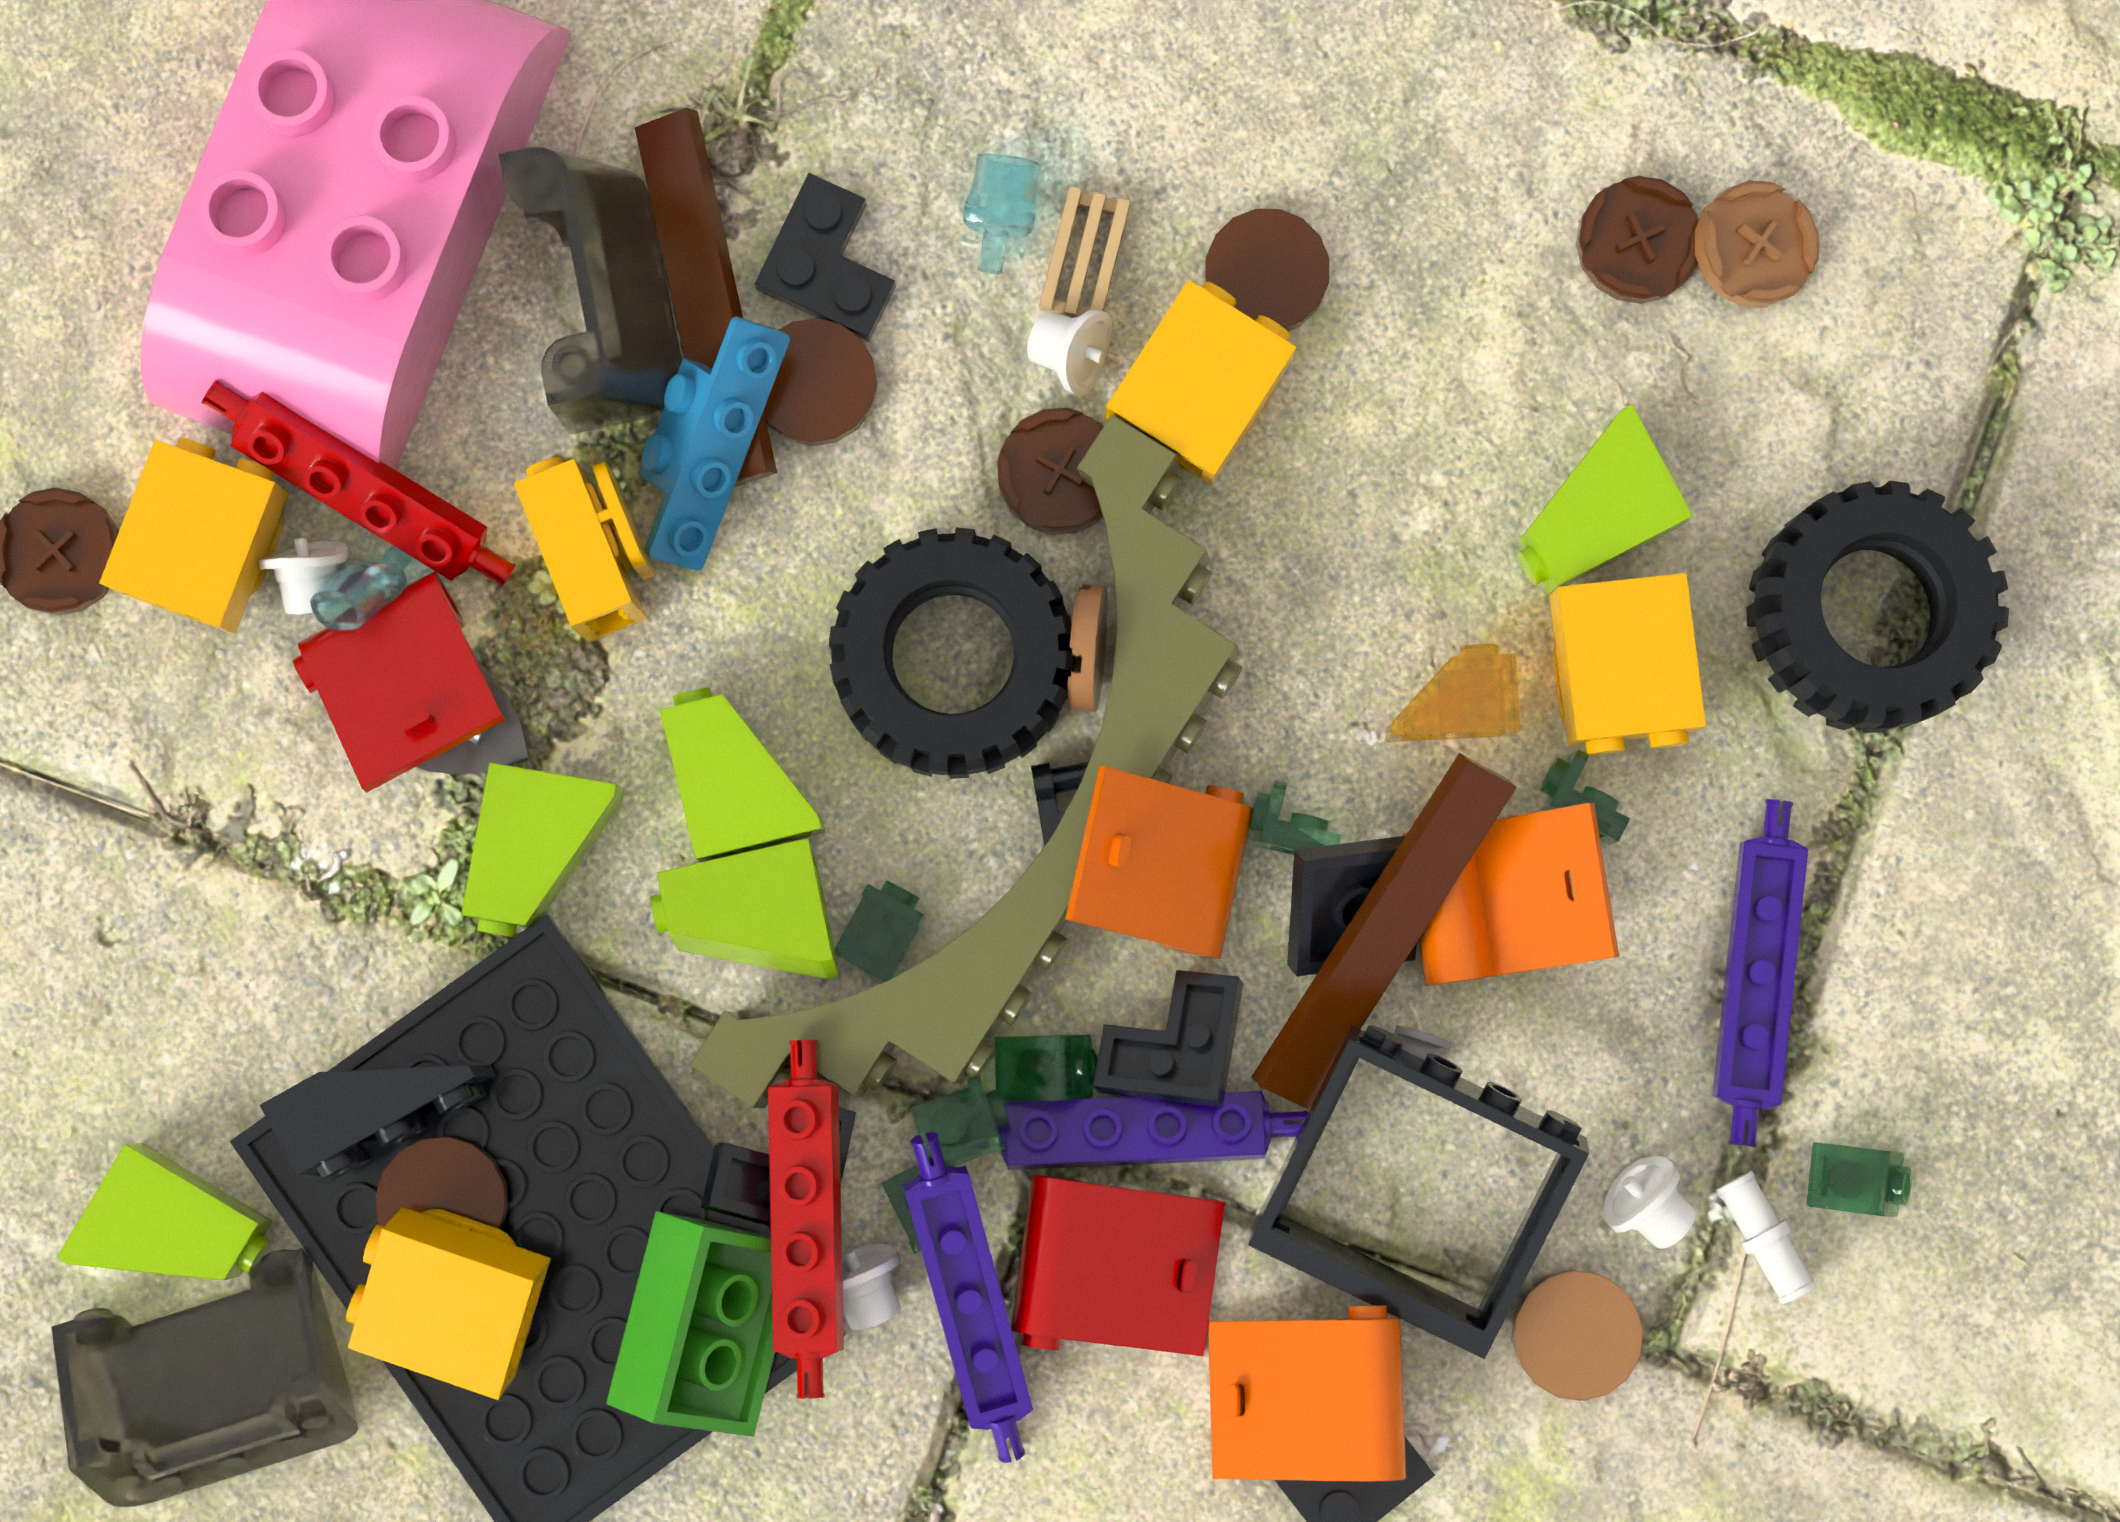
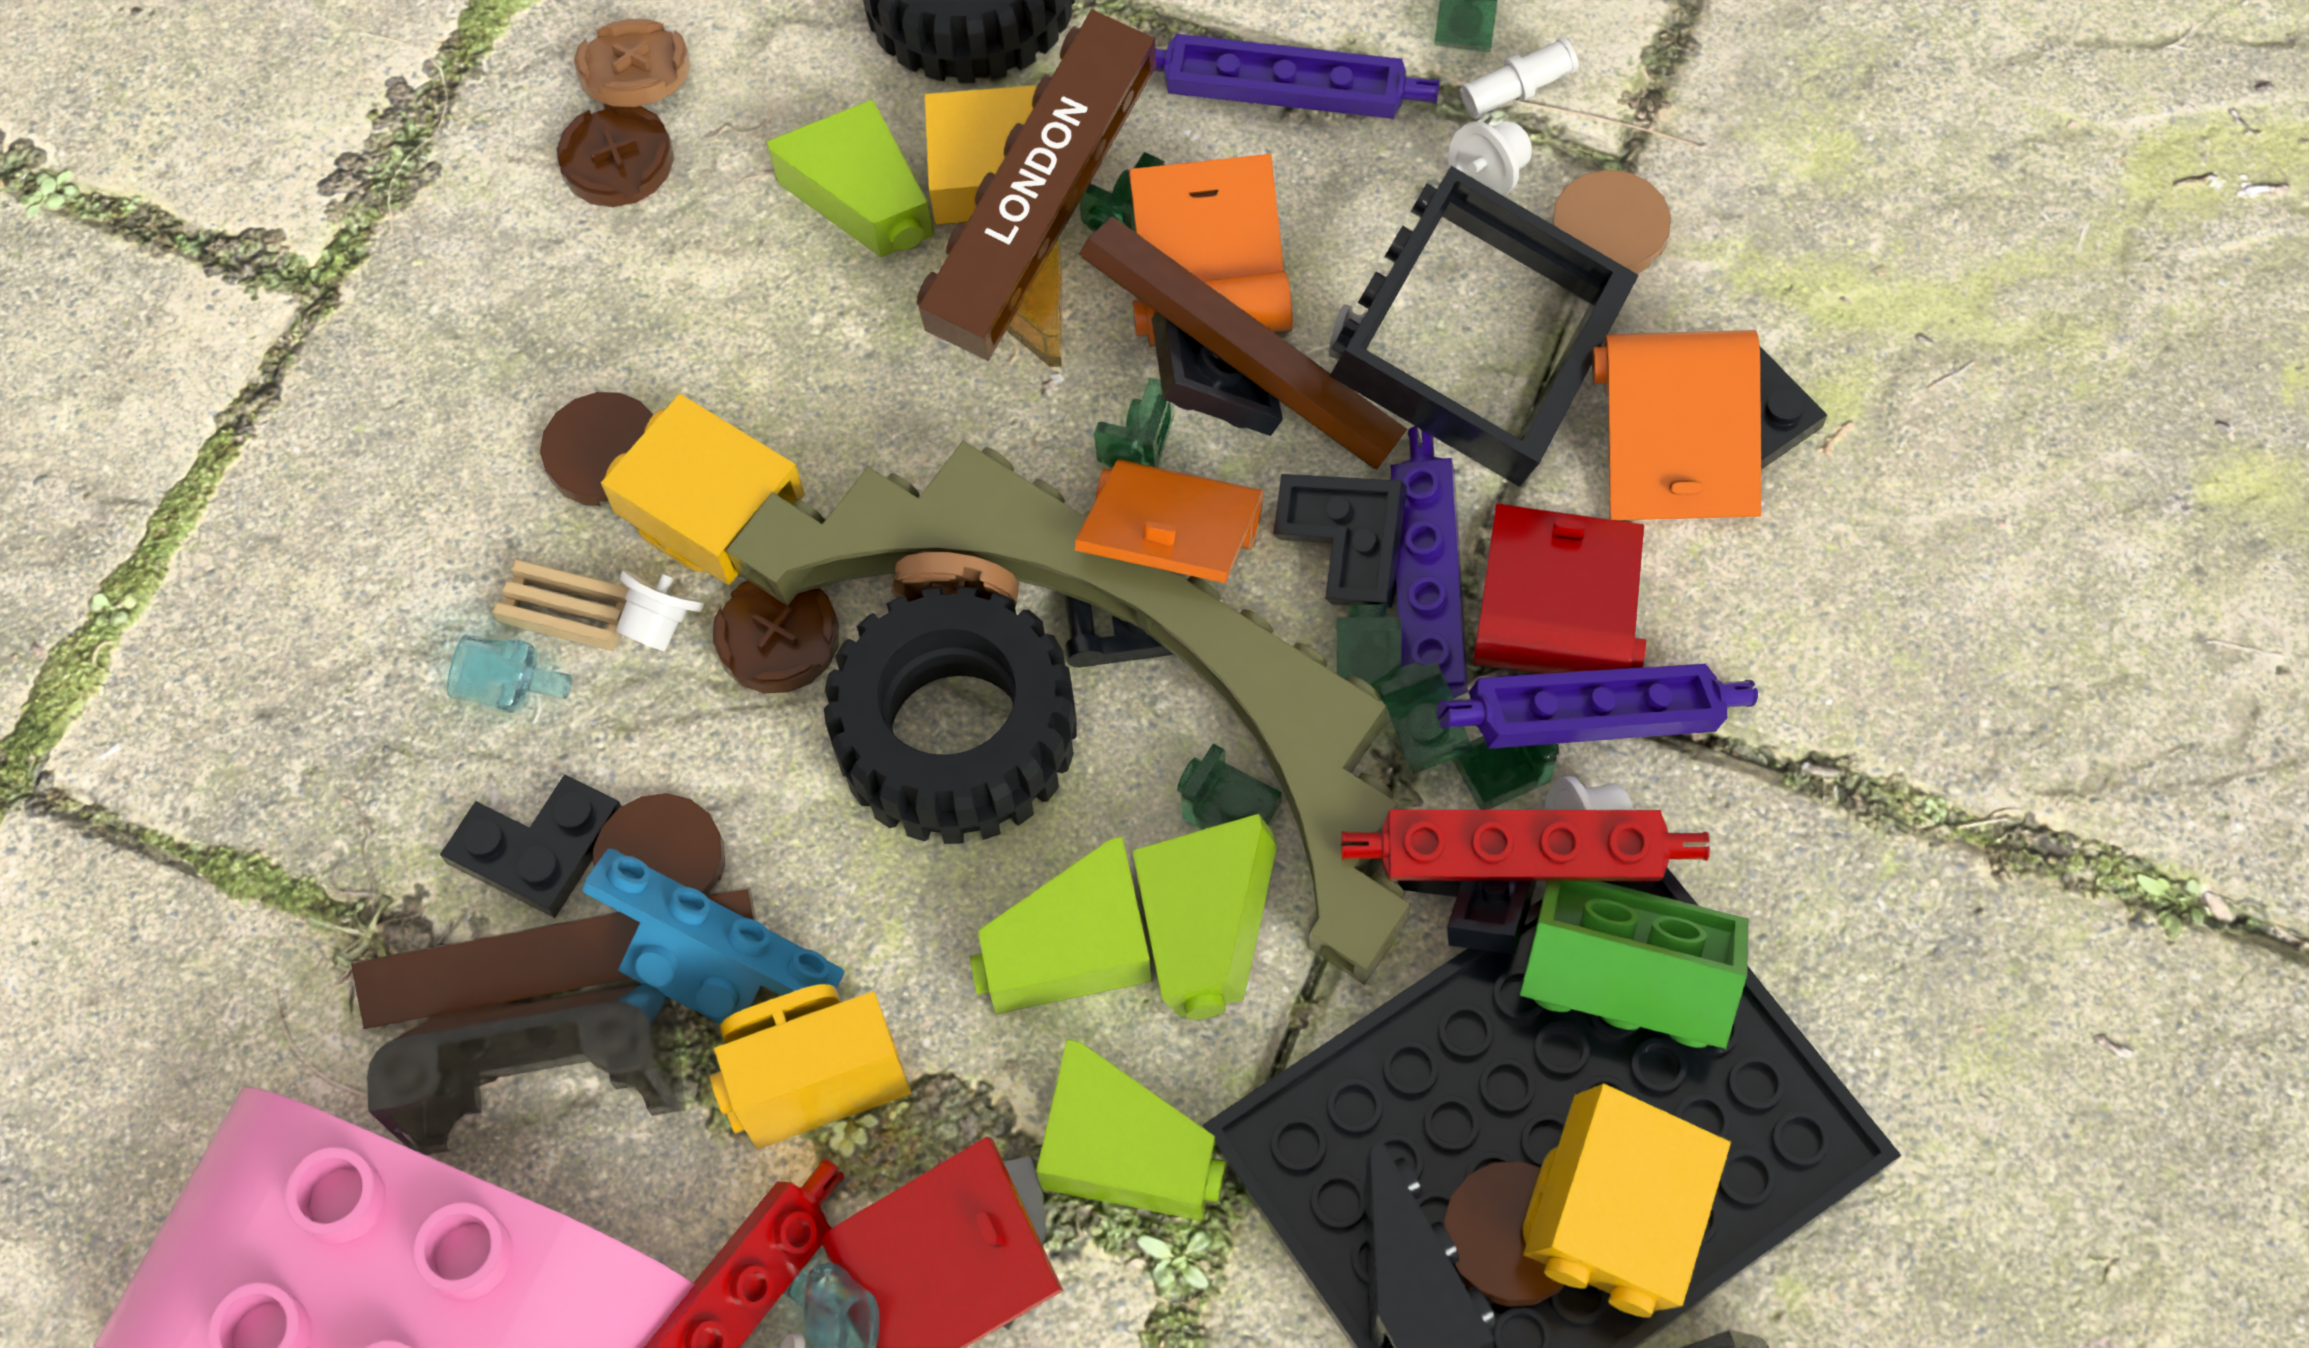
camera: 85 degrees left, 20 degrees down
none -> reddish brown brick [917,9,1156,361]

